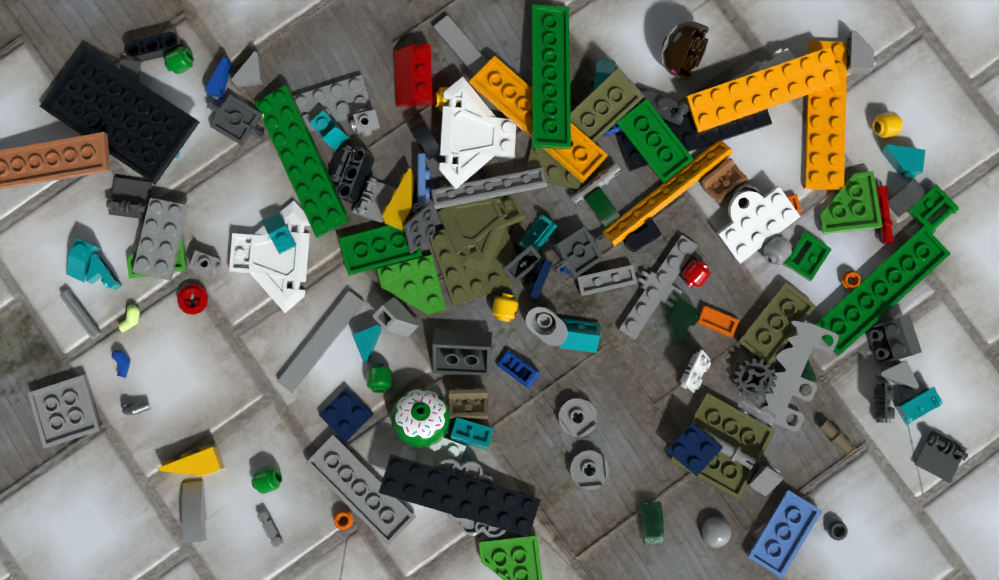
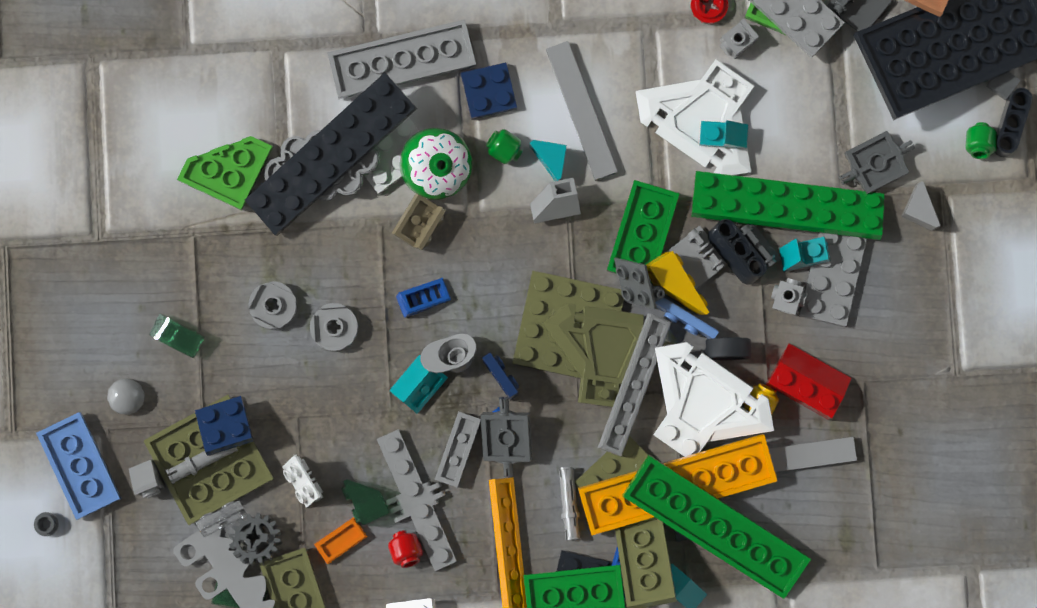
camera: 120 degrees right, 0 degrees up
blue slope [204,57,232,99] -> none
orange plate [334,510,354,530] -> none
bright green plate [377,255,447,315] -> none
dark grey slope [433,329,492,376] -> none
teal hinge [451,418,494,451] -> none
yellow head [492,293,518,322] -> none
dark grey slope [503,244,544,283] -> none
teal hinge [517,215,557,251] -> none
dark green slope [585,188,621,229] -> none
black leg [625,218,662,252] -> none
dark tan pin [819,419,857,456] -> none

